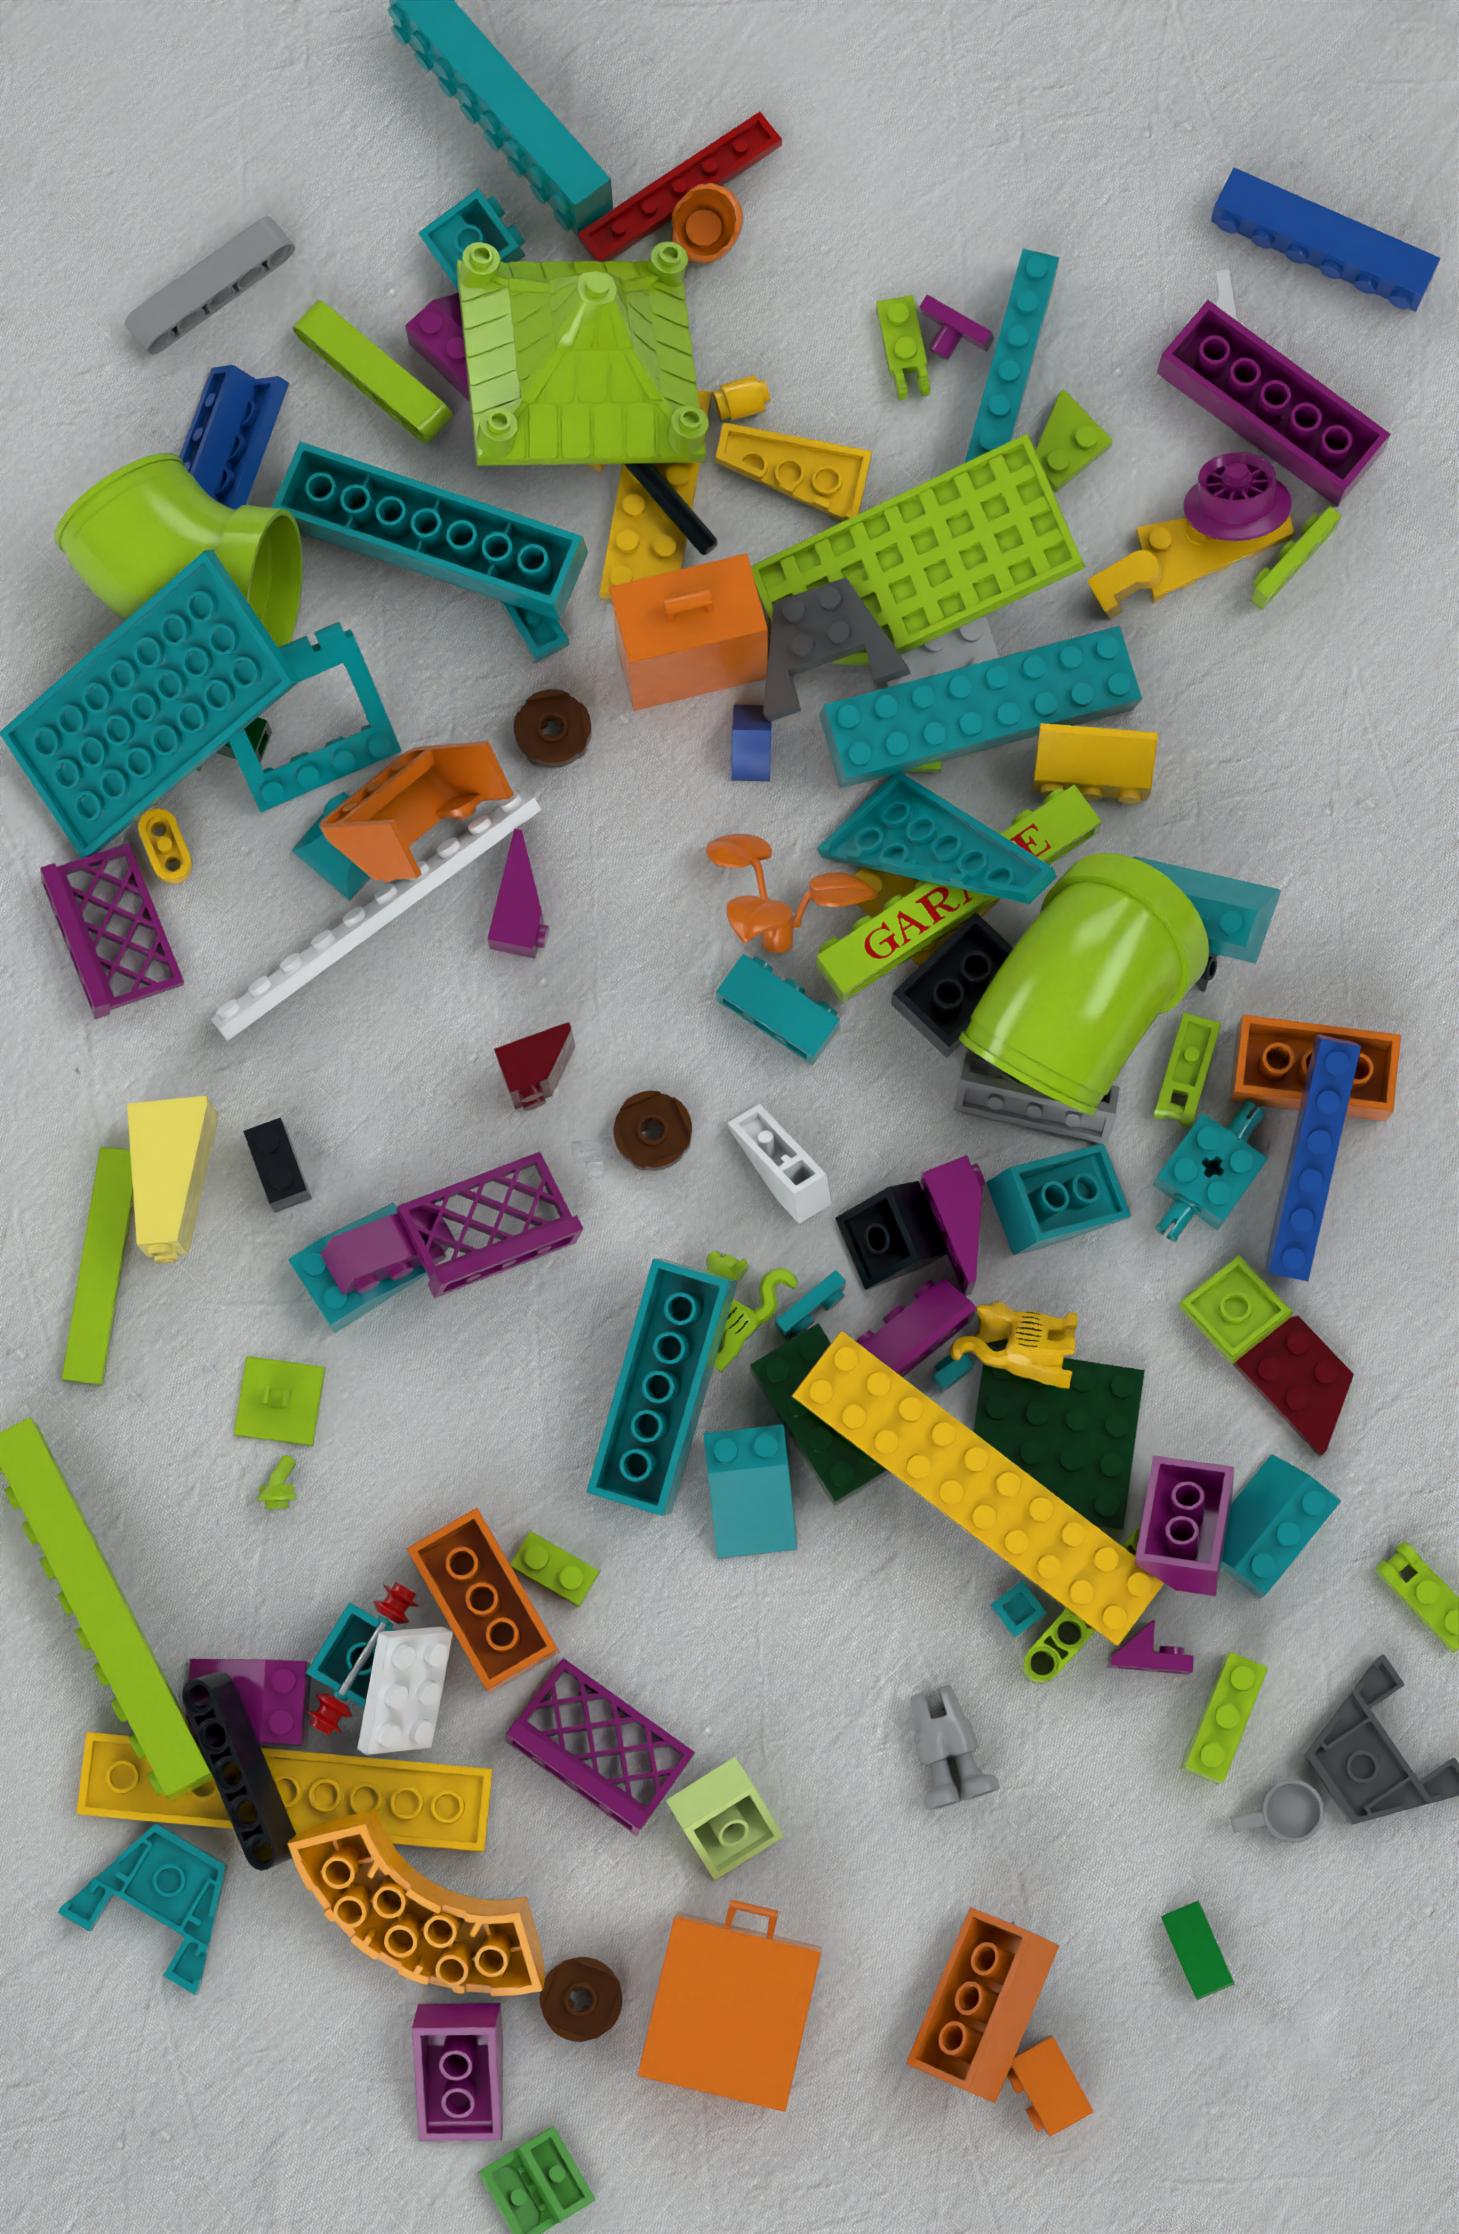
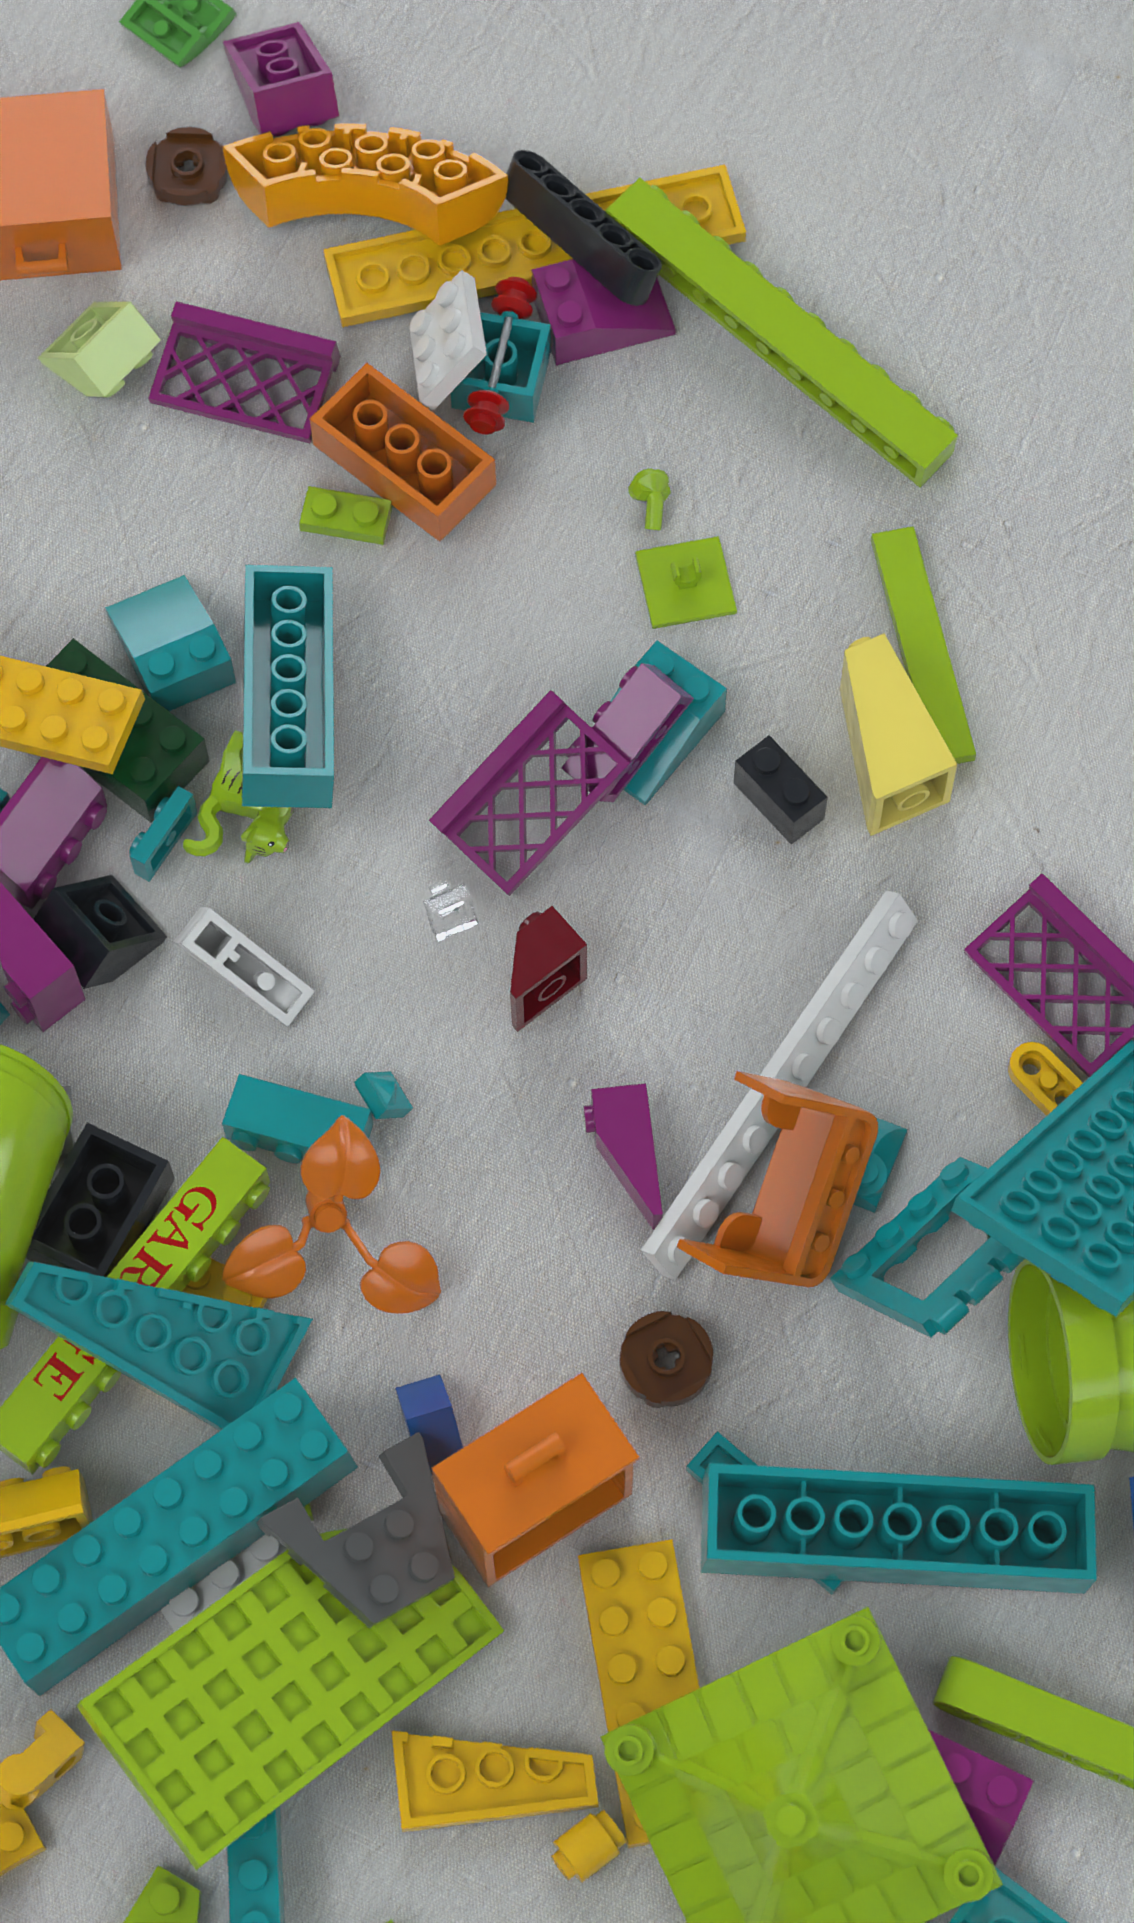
camera: 160 degrees right, 10 degrees down
teal wing [58,1823,228,1995] -> none
reddish brown plate [613,1090,692,1171] -> none
black axle [624,463,718,555] -> none
none -> teal tile [354,1071,413,1119]

